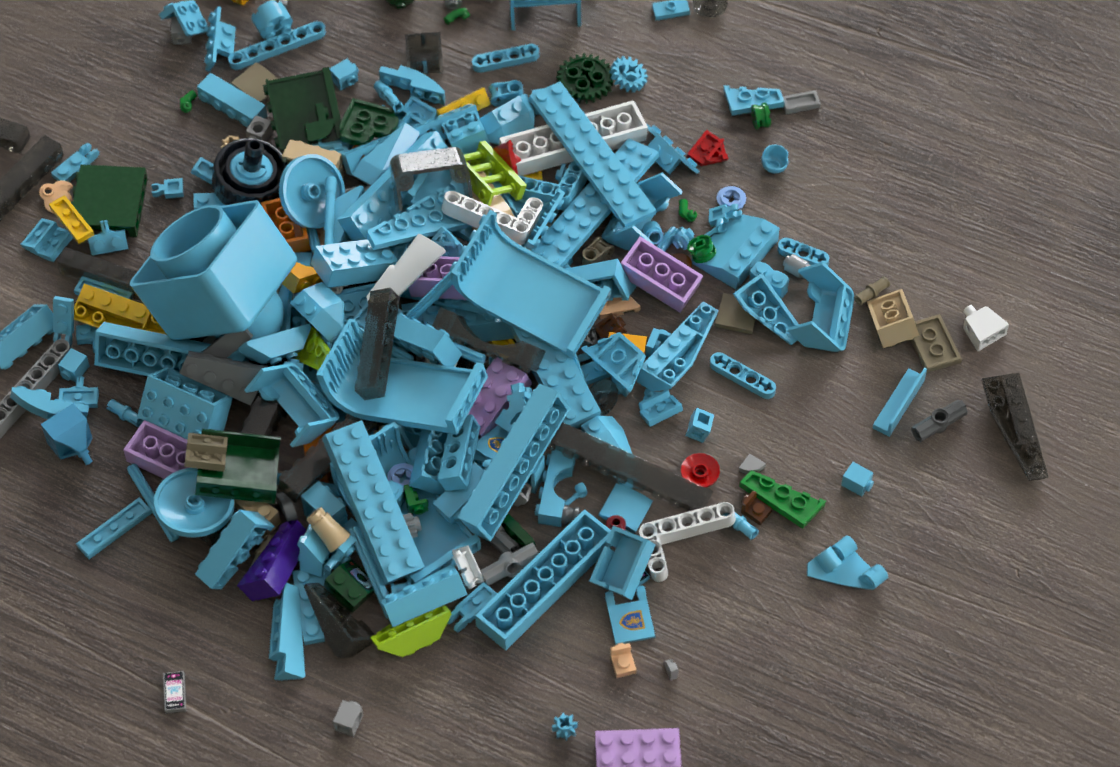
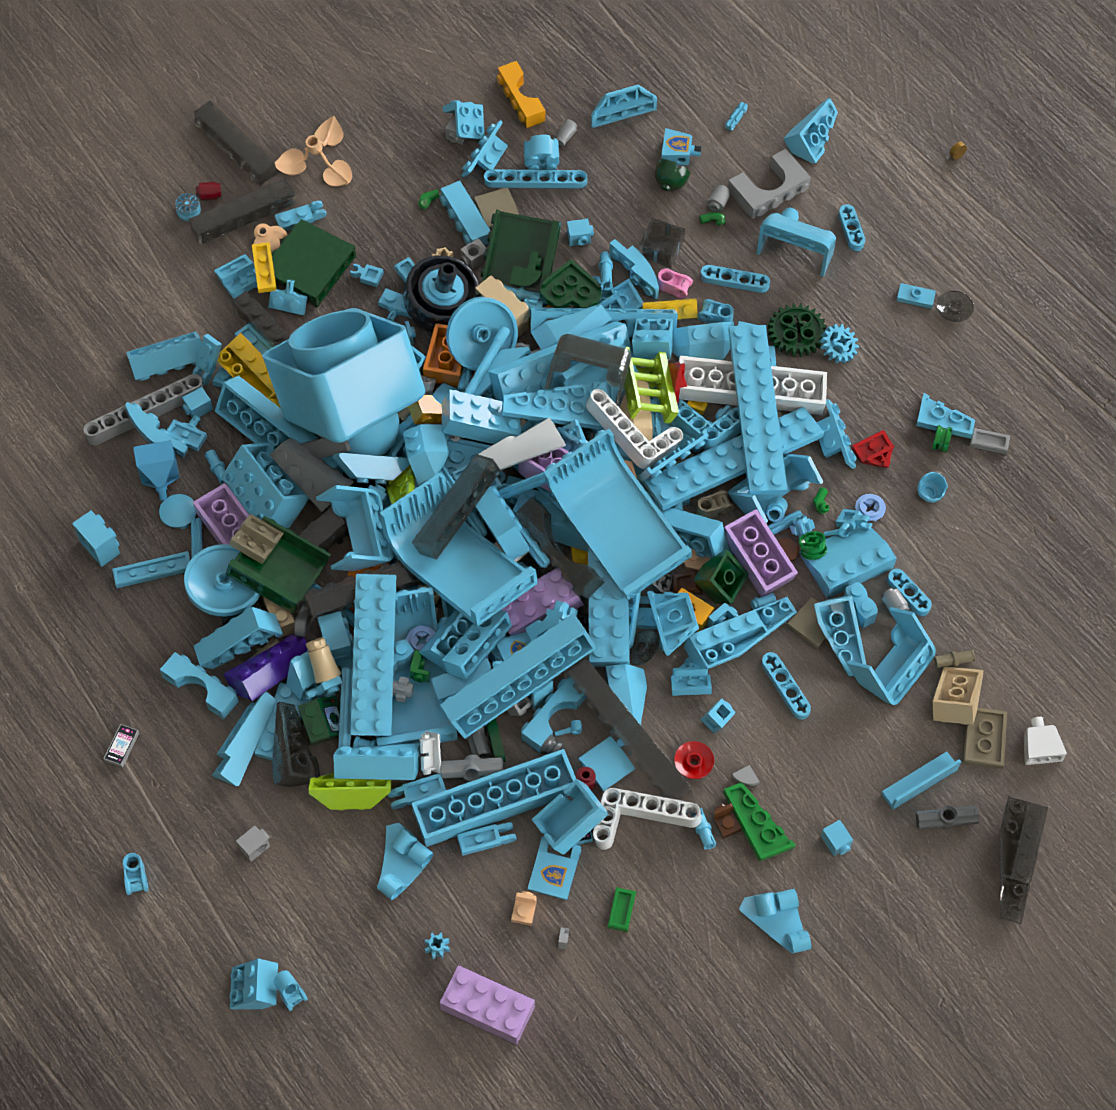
camera: 25 degrees right, 5 degrees up
none -> medium azure brick [72,510,120,567]
none -> medium azure dish [159,494,196,529]
none -> medium azure arch [160,652,239,720]
none -> light nougat plant [274,116,352,187]
none -> medium azure panel [377,823,434,900]
none -> medium azure hinge [457,822,517,856]
none -> green tile [607,887,636,932]
none -> bright pink piece [657,269,693,299]
none -> dark green slope [694,550,749,604]
none -> medium azure pin [750,593,776,610]

